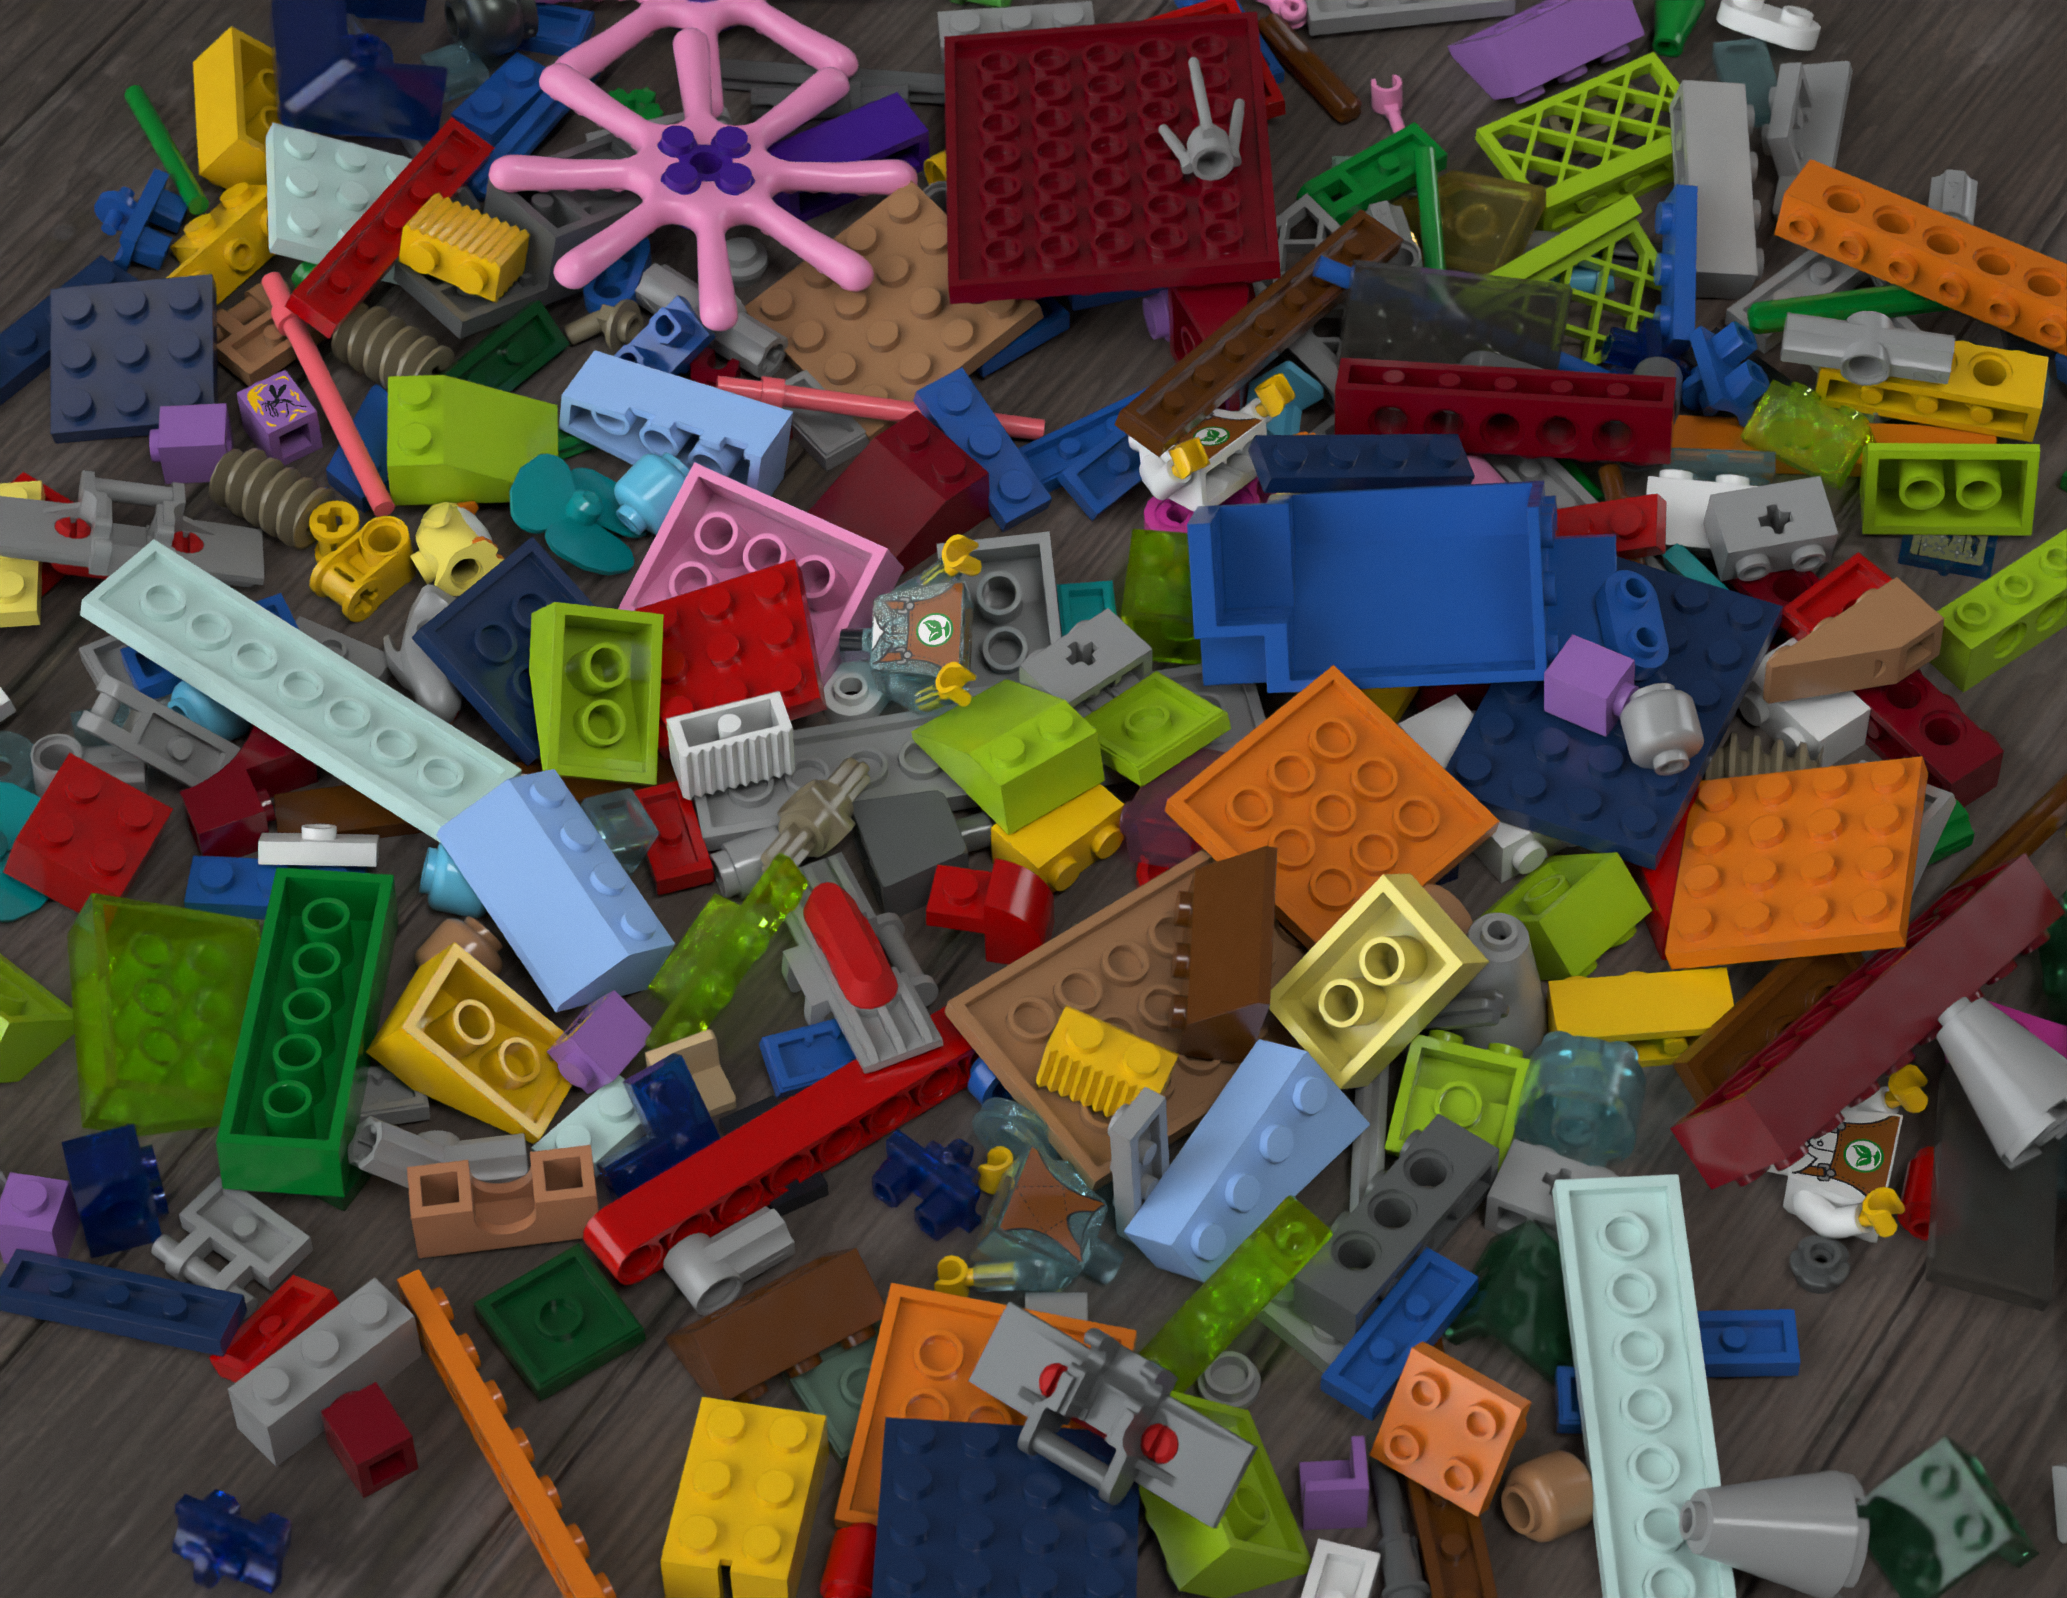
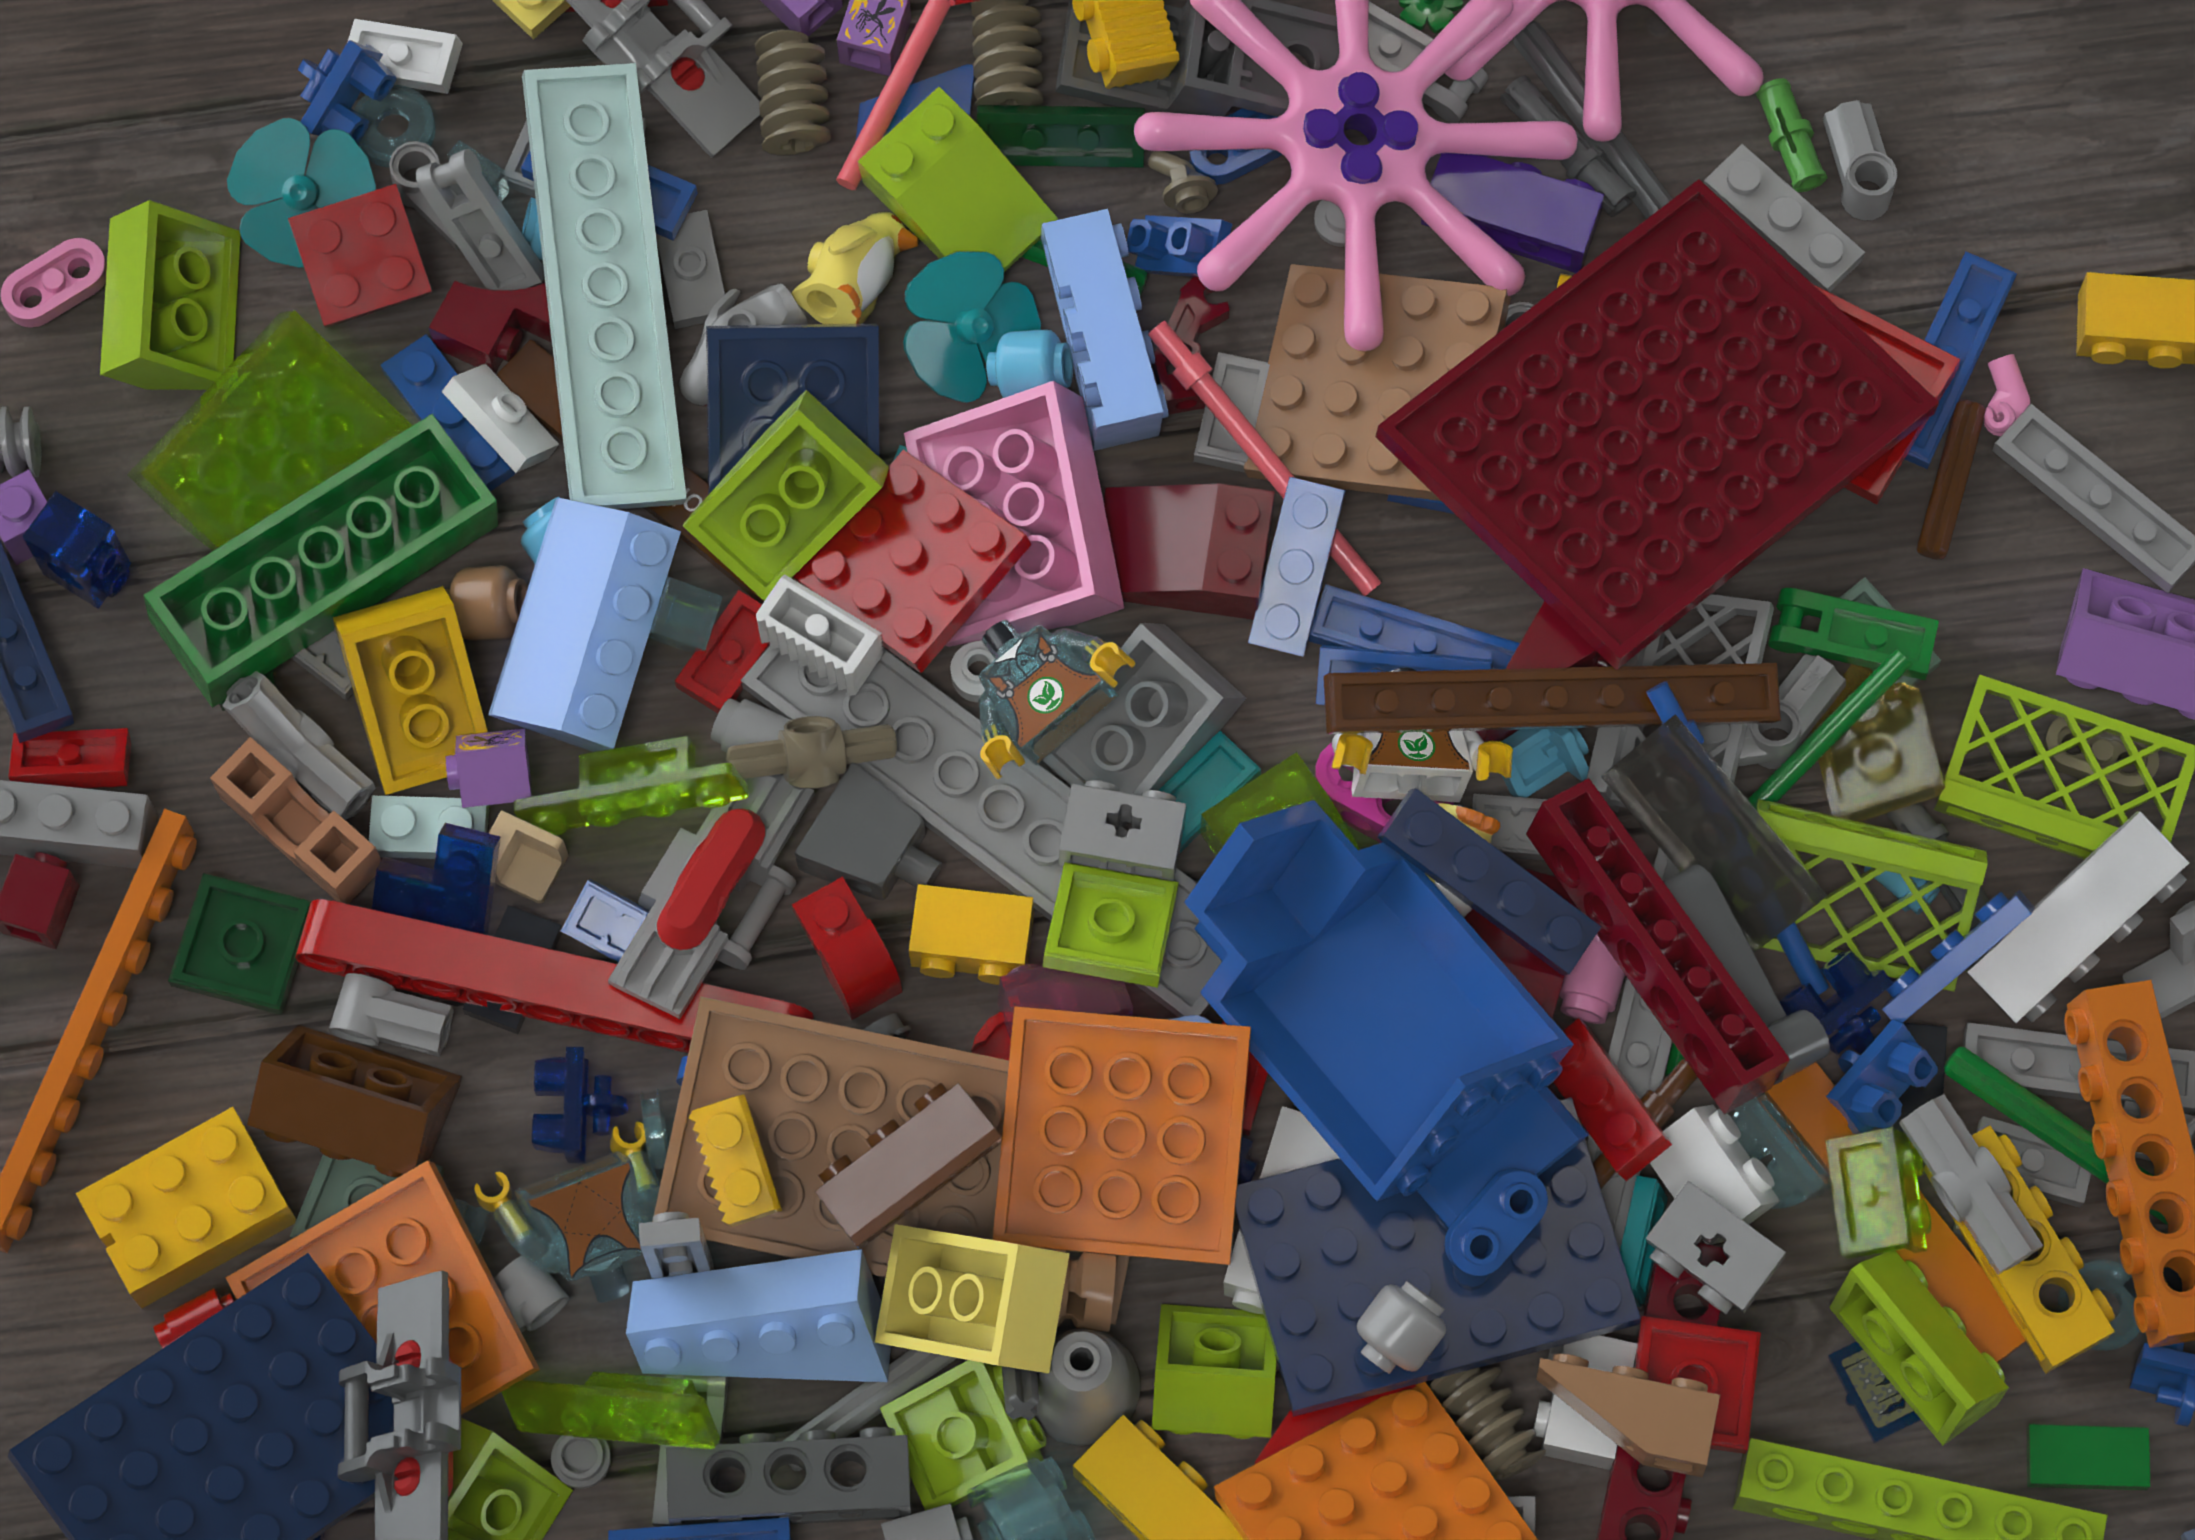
camera: 50 degrees right, 20 degrees up
light grey plate [151,1175,313,1319] -> none
yellow bush [309,500,360,570] -> none
yellow piece [310,516,417,622] -> none
light grey piece [635,263,788,378] -> none
lime slope [911,679,1105,835] -> none
light grey plant [1159,57,1245,181] -> none
bright pink hand [1371,75,1405,133] -> none
medium lavender brick [1544,634,1639,737] -> none

